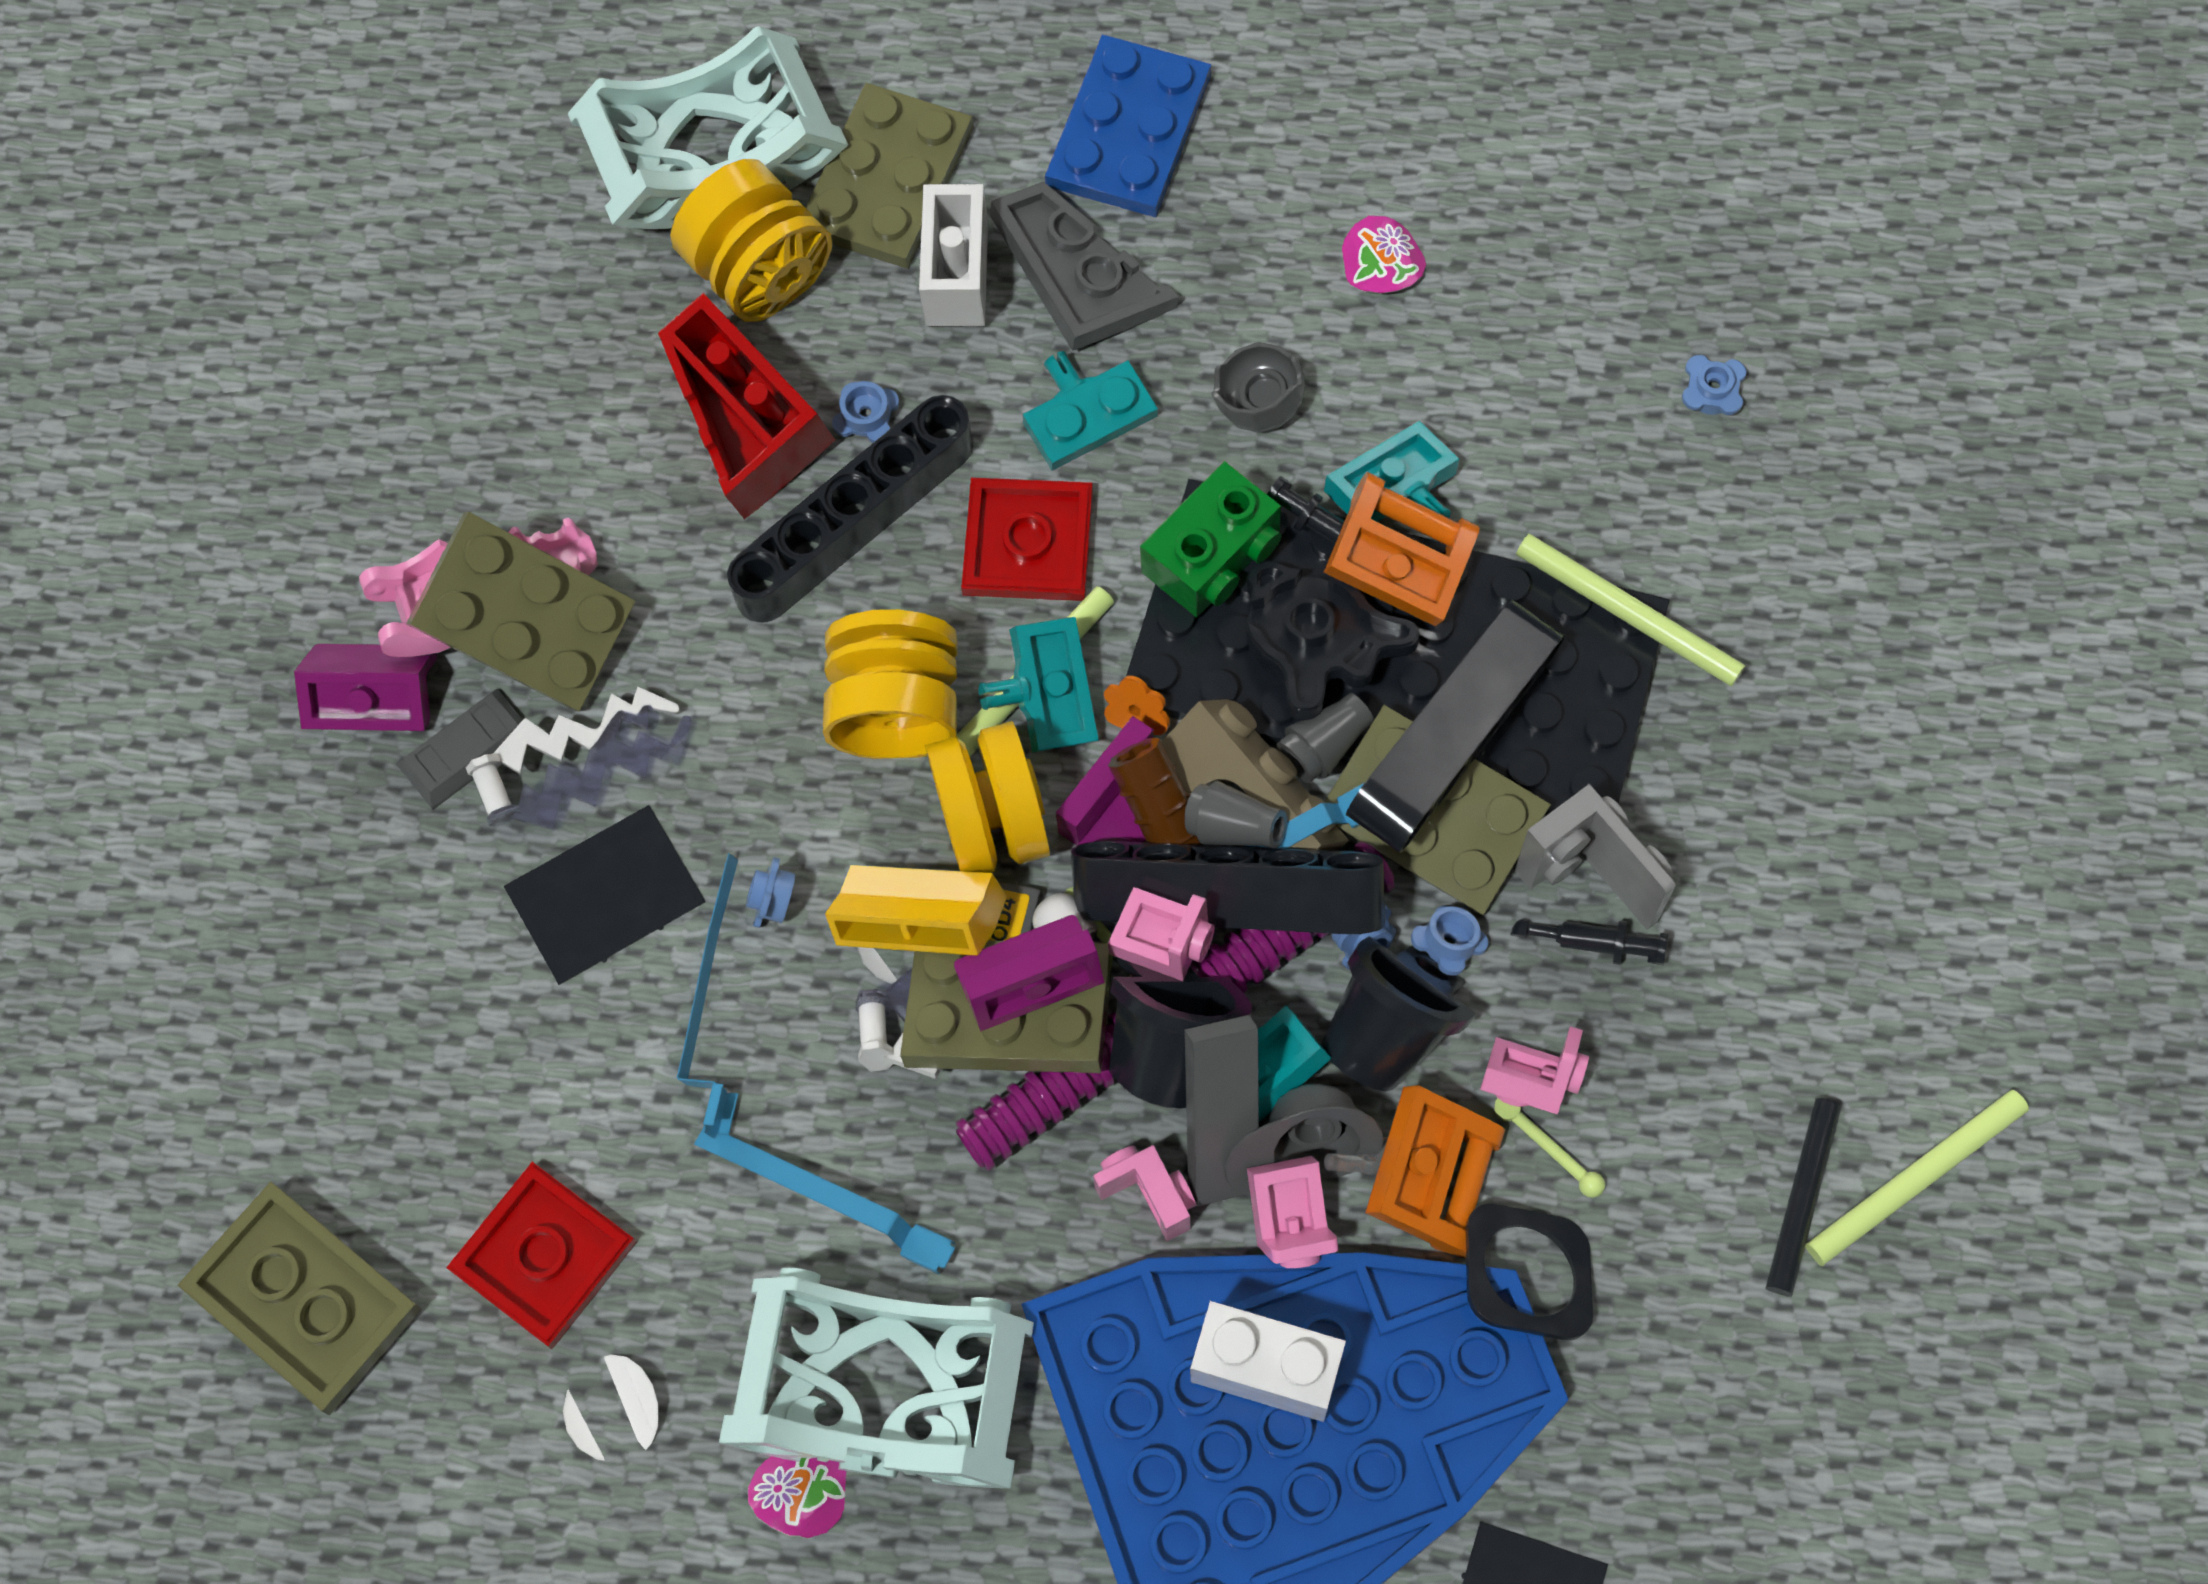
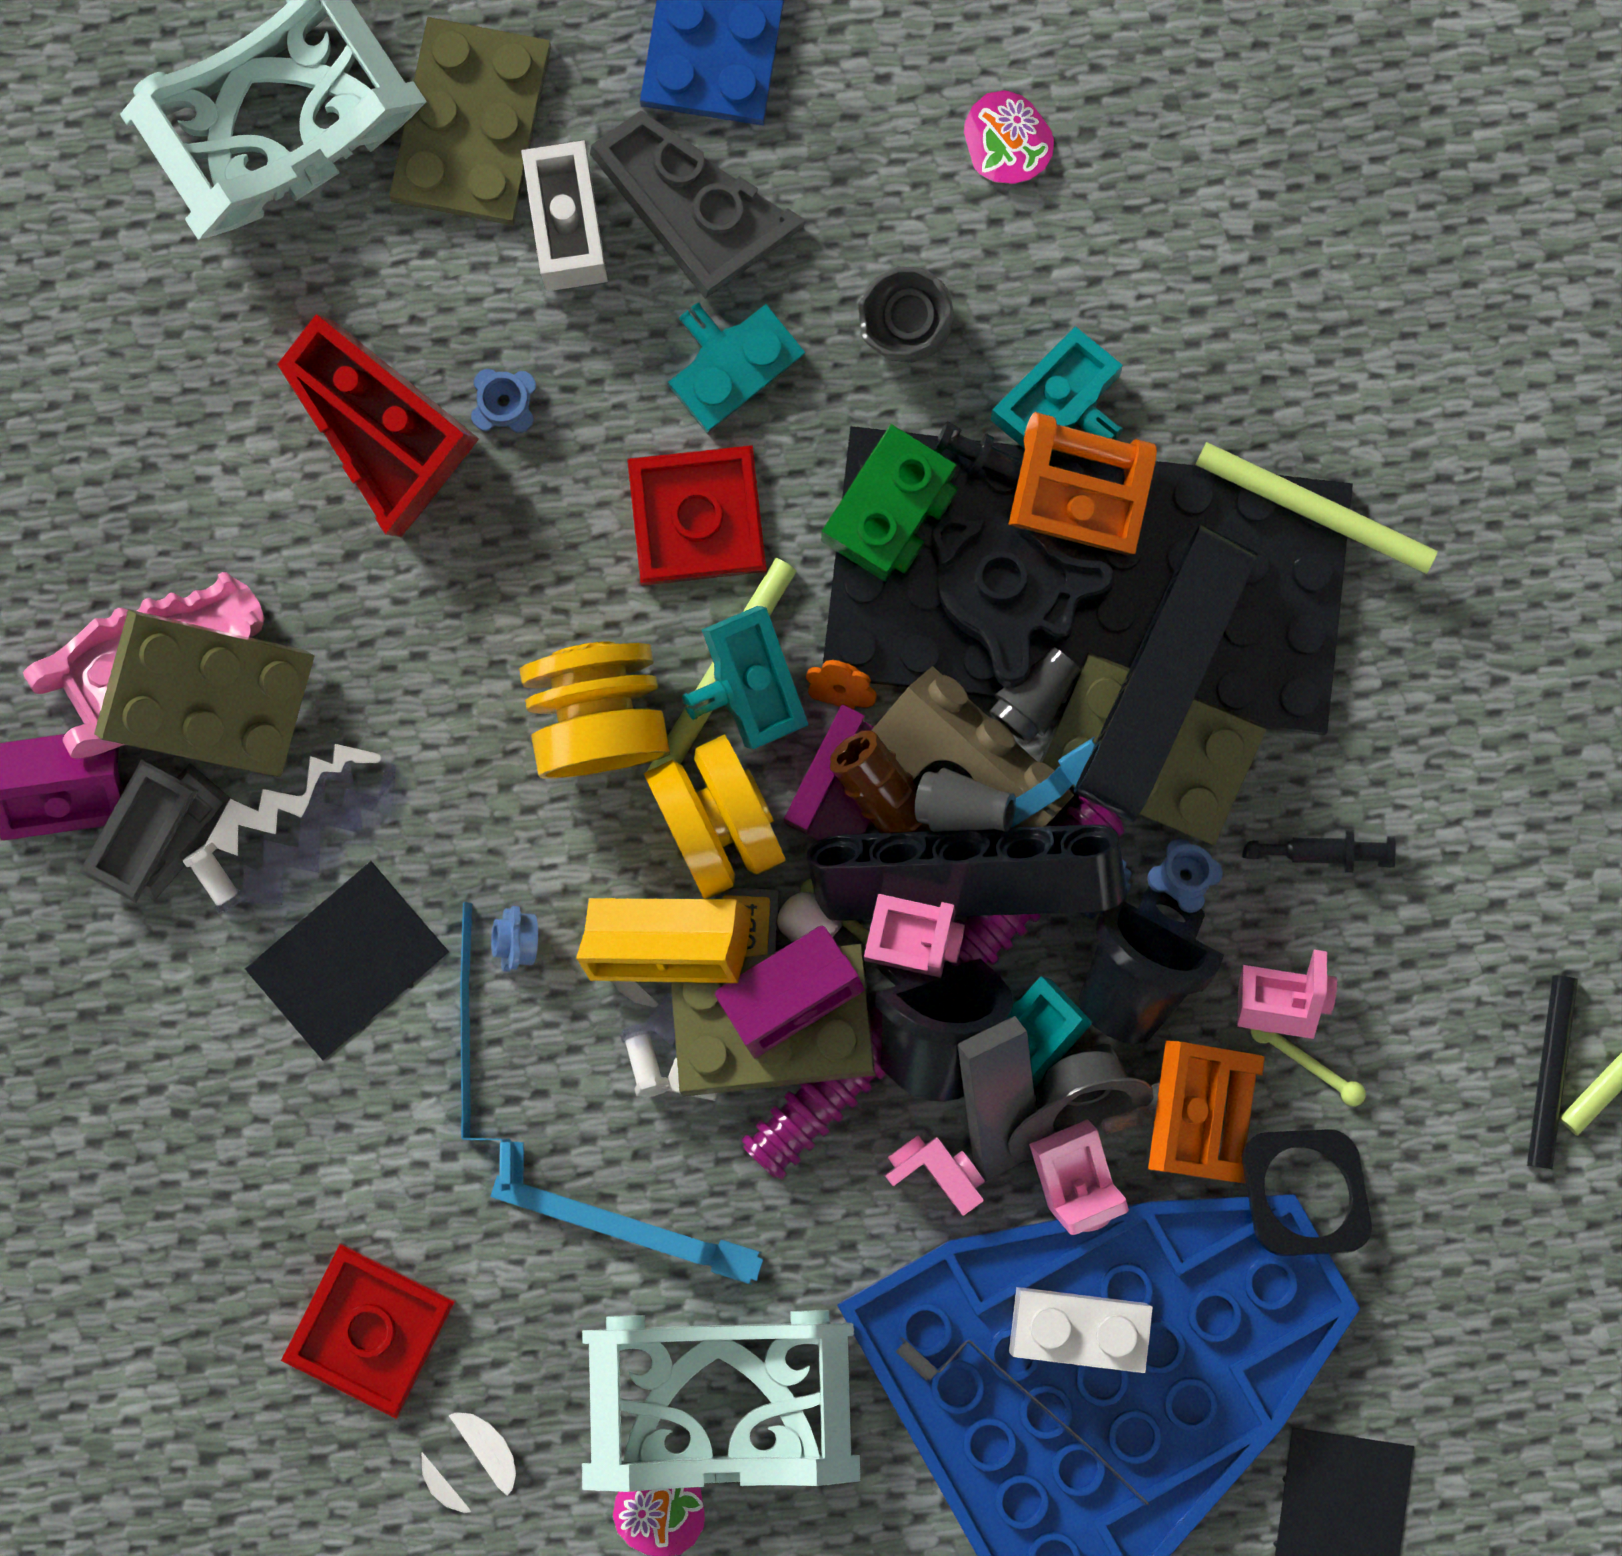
camera: 15 degrees left, 15 degrees up
olive plate [177,1181,422,1416] -> none
yellow wheel [670,159,832,322] -> none
black beam [727,395,973,623] -> none
light grey bracket [1514,784,1676,930] -> none
medium blue plate [1682,355,1746,415] -> none
none -> dark grey tile [79,760,198,903]
none -> dark grey piece [895,1337,1149,1505]

